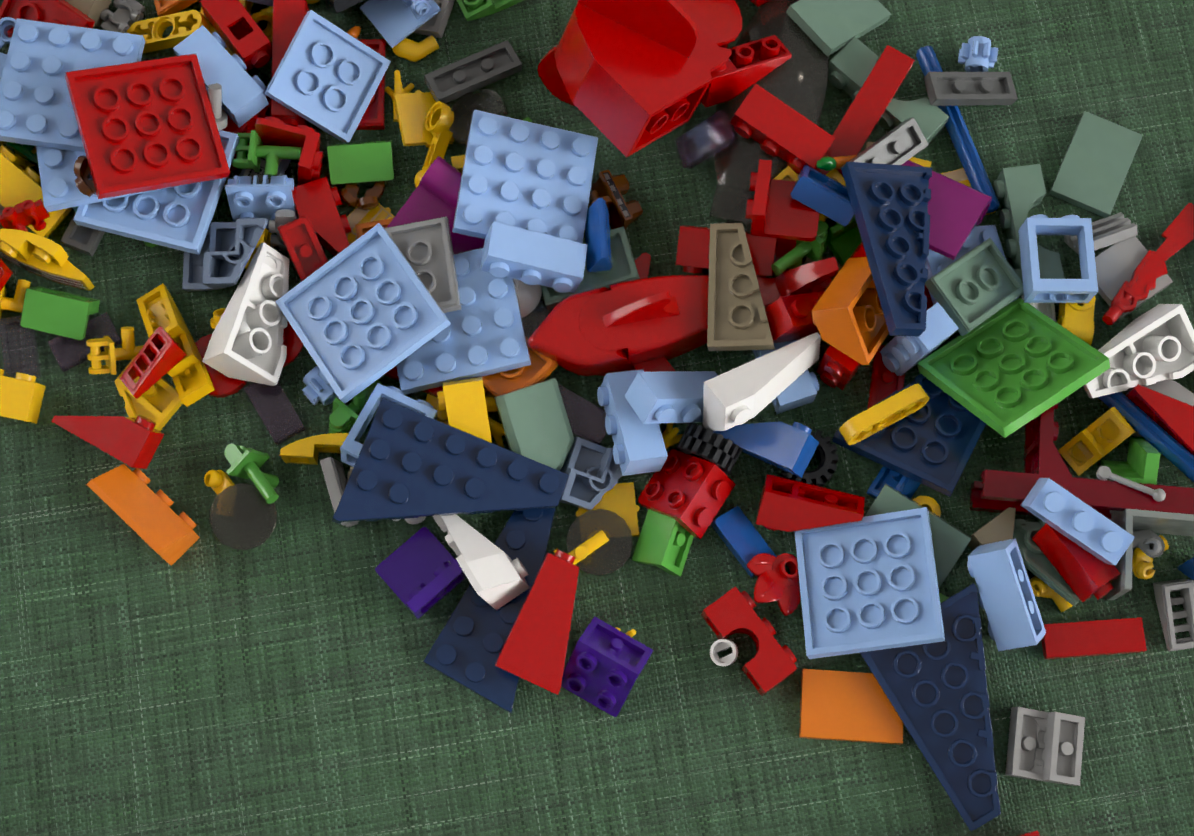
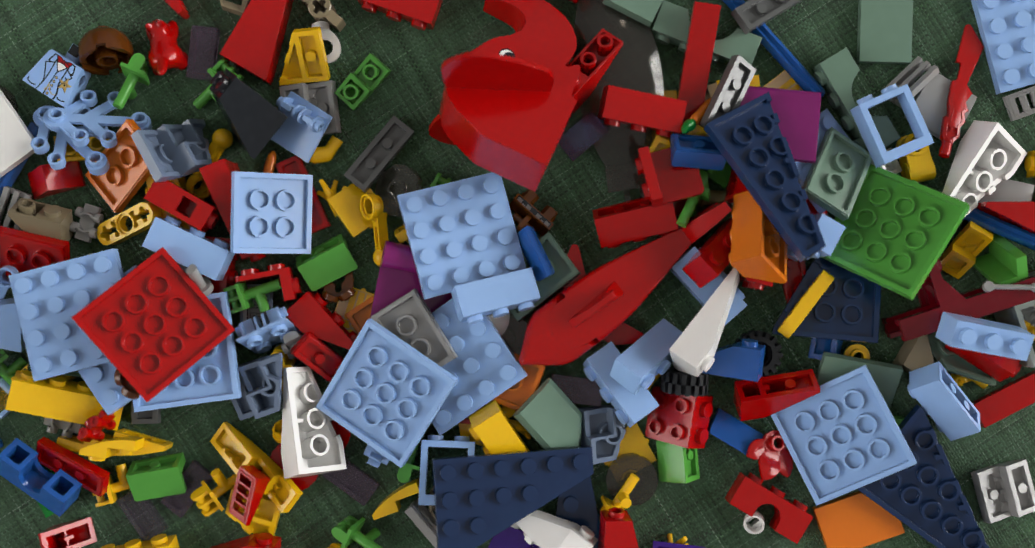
camera: 20 degrees left, 15 degrees up
dark tan wing [707,223,775,351] -> none

